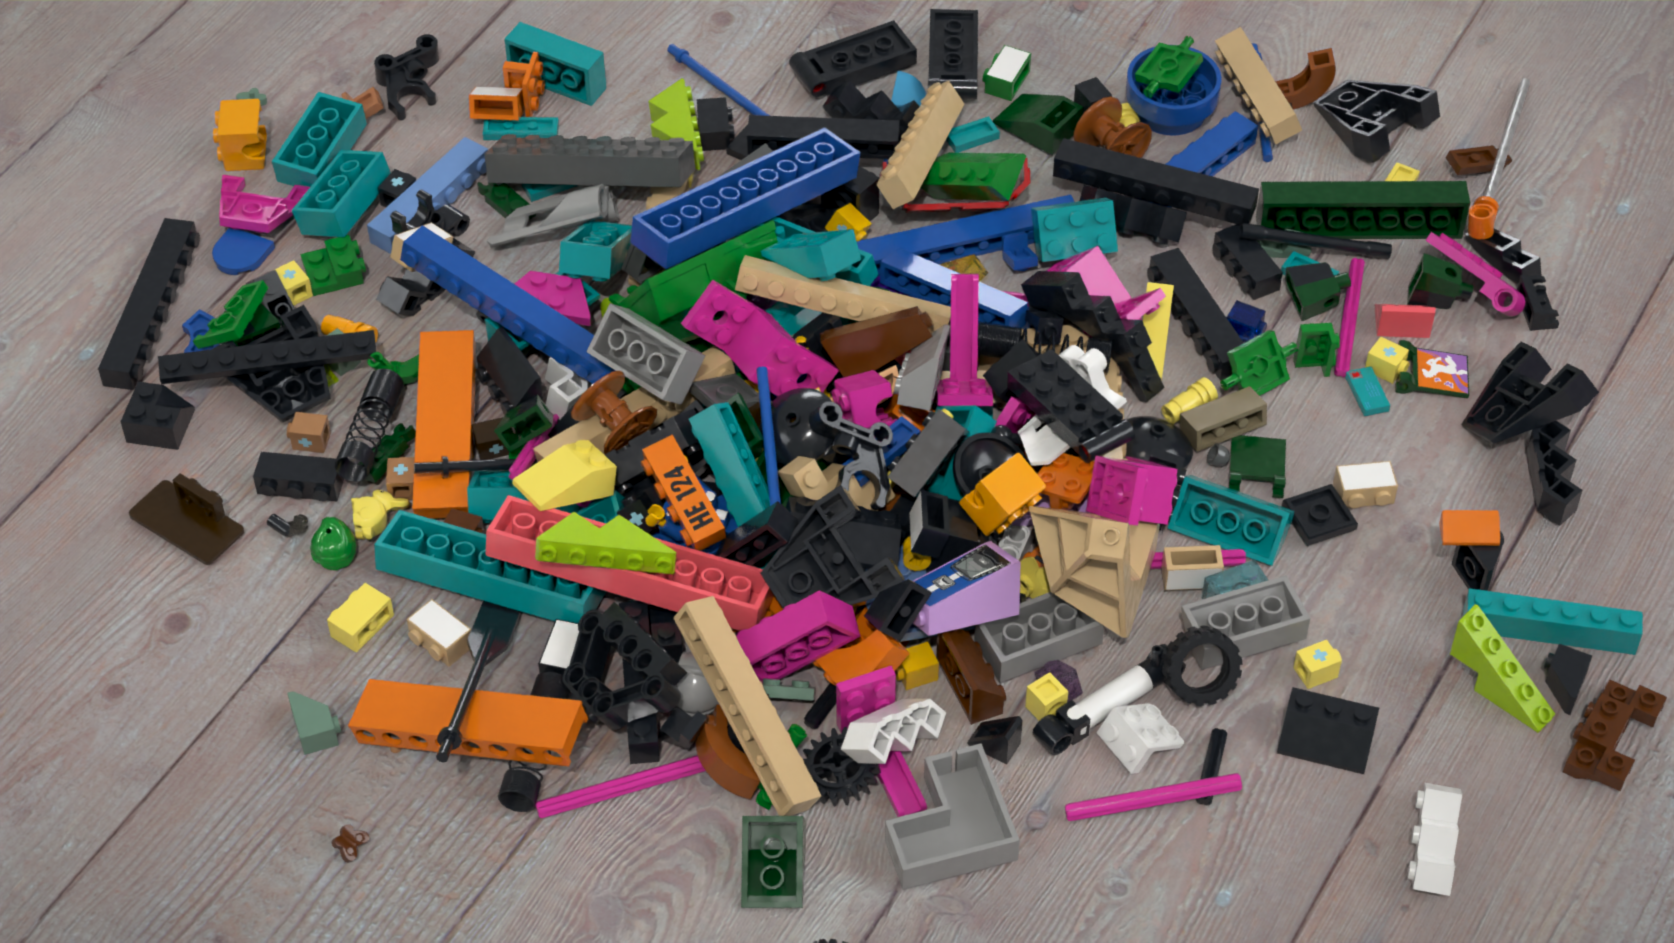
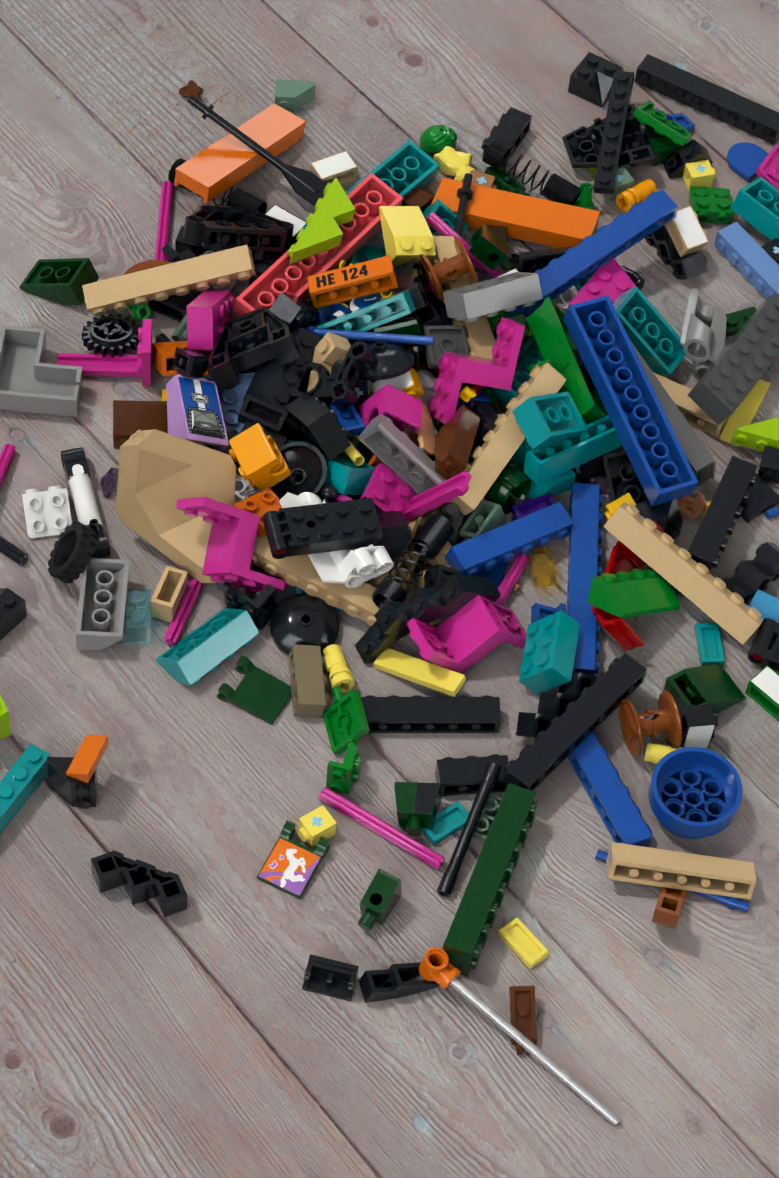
camera: 105 degrees right, 5 degrees up
dark brown bracket [129,473,244,565] -> none
arm [267,514,309,536] -> none
medium nougat brick [287,412,331,453] -> none
light yellow brick [327,583,394,653] -> none
black piece [390,189,470,236] -> none
white brick [841,698,946,764] -> none
black slope [967,716,1023,765] -> none
light yellow brick [1025,672,1068,721] -> none
green plate [1135,36,1203,98] -> none
dark grey hinge [1207,443,1230,467] -> none
clear blue brick [1226,300,1267,343] -> none
black plate [1282,484,1358,546] -> none
light yellow brick [1293,640,1342,689] -> none
black wedge [1313,80,1440,162] -> none
brick [1333,461,1398,508] -> none
teal tile [1345,367,1390,416] -> none
coral slope [1375,304,1436,338] -> none
dark pink hinge [1425,232,1525,316] -> none
black wedge [1461,342,1599,444] -> none

